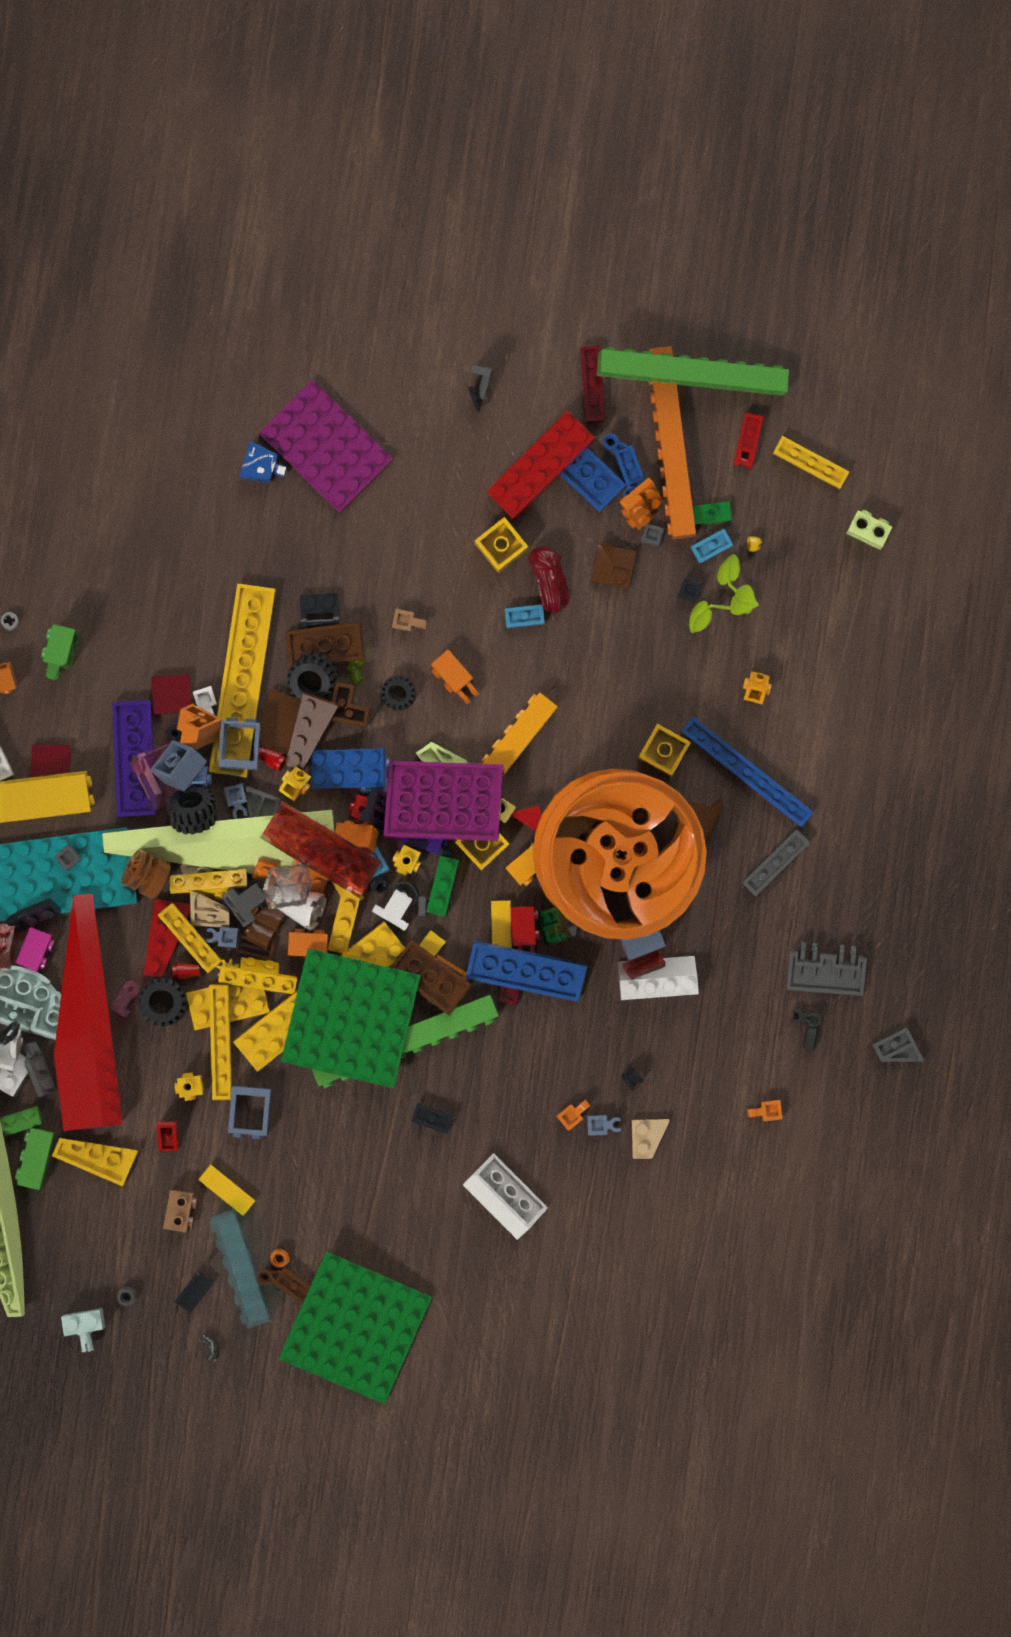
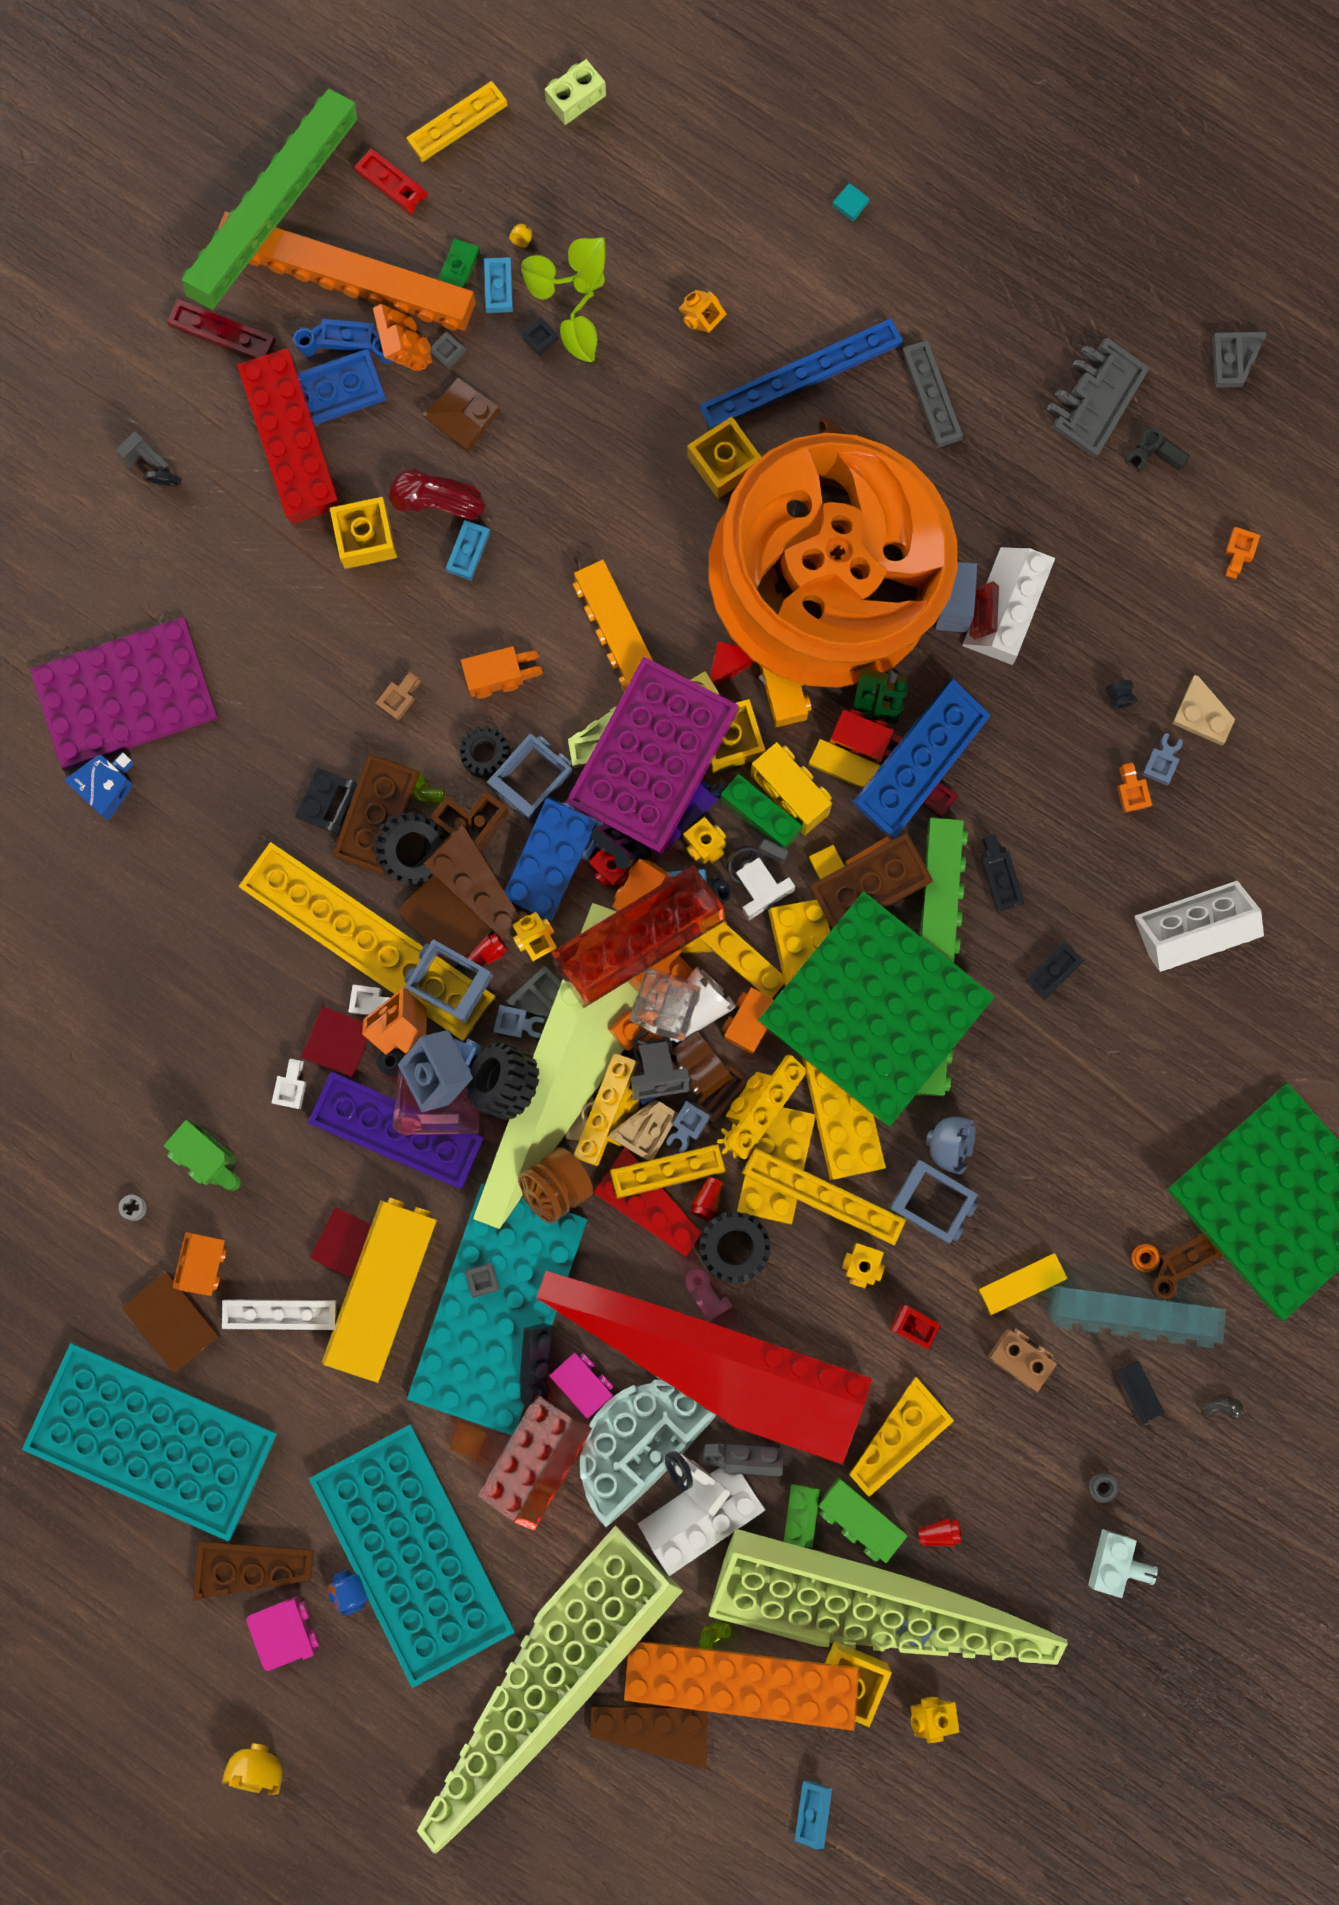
camera: 65 degrees left, 5 degrees down
none -> white plate [272,1059,307,1109]
none -> sand blue window [487,733,573,822]
none -> yellow brick [750,742,832,836]
none -> teal tile [832,183,870,222]
none -> red cone [919,1518,962,1547]
none -> sand blue cylinder [926,1117,976,1174]
none -> black hinge [980,834,1024,912]

